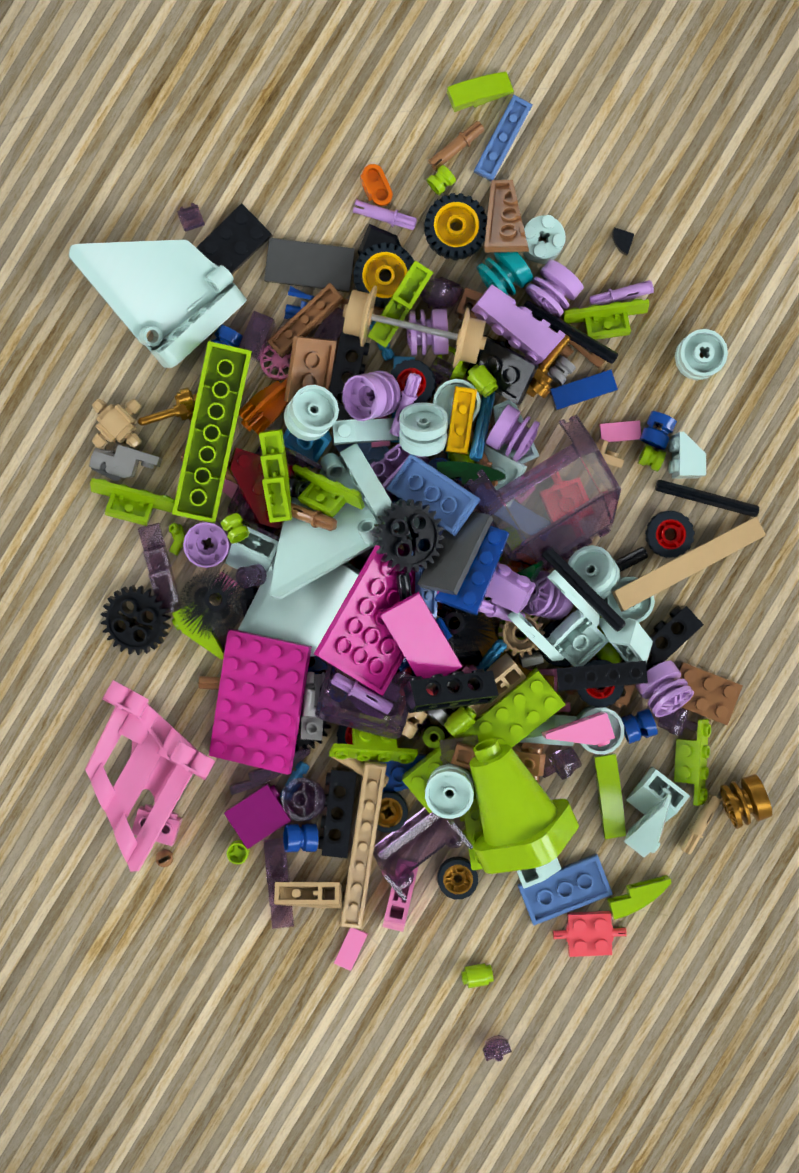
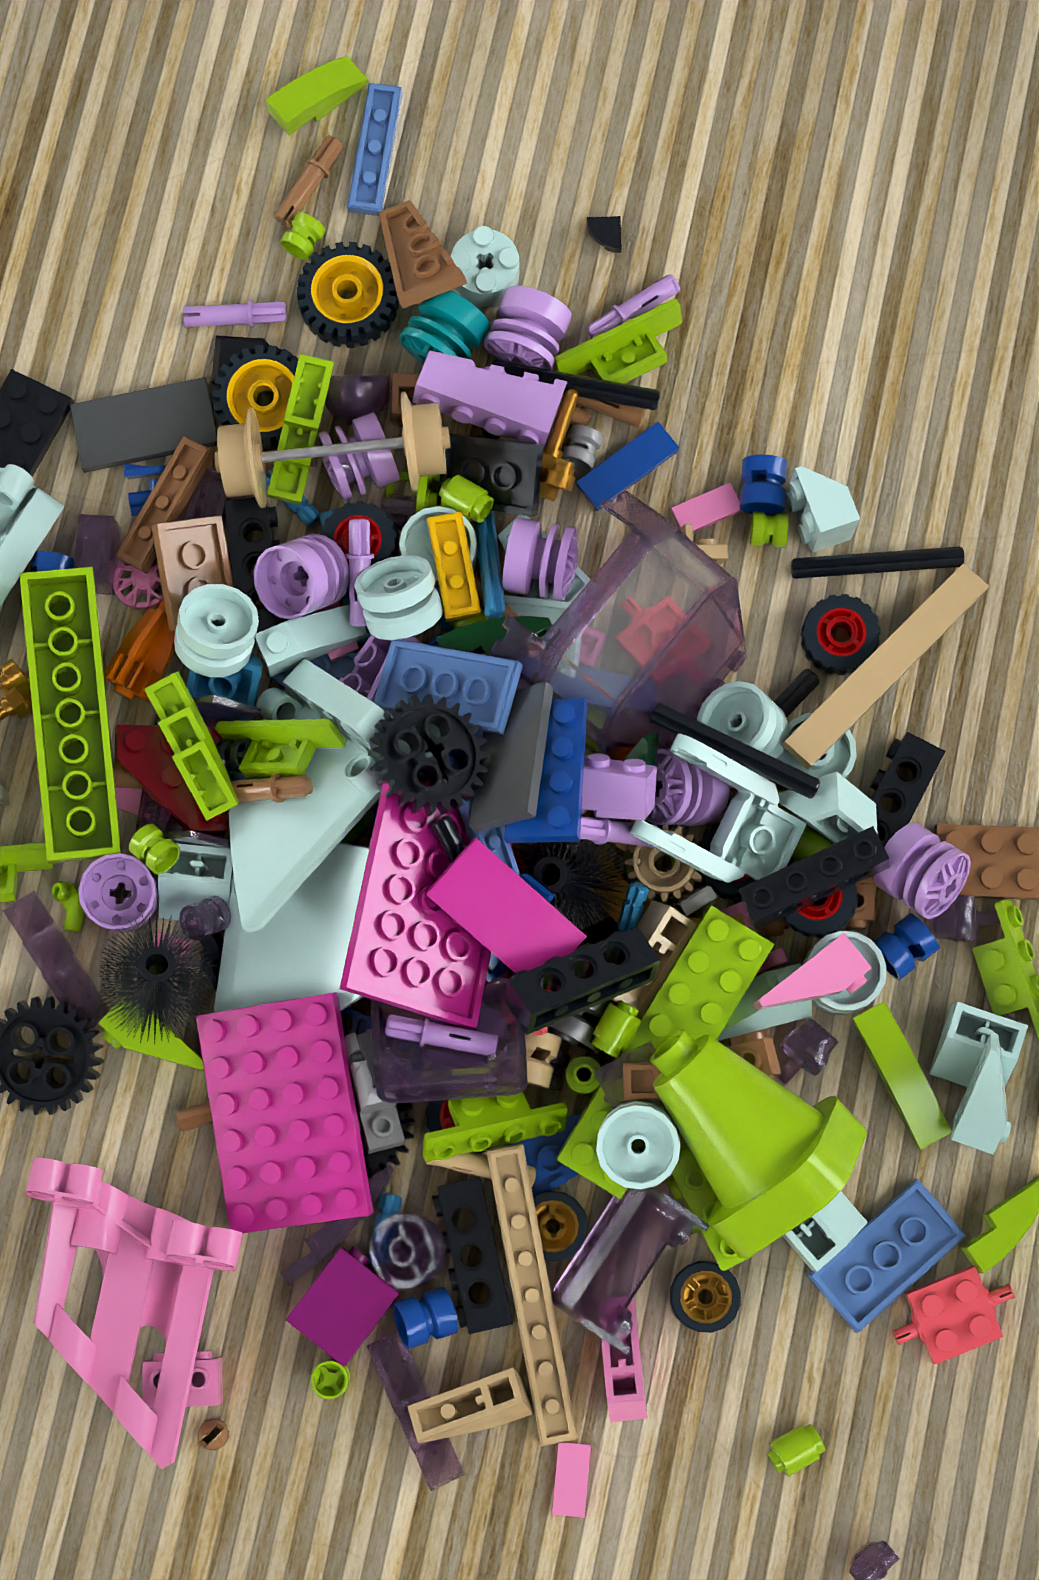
camera: 20 degrees left, 10 degrees down
orange bracket [360,164,393,206] -> none
light aqua wheel [675,329,728,380] -> none

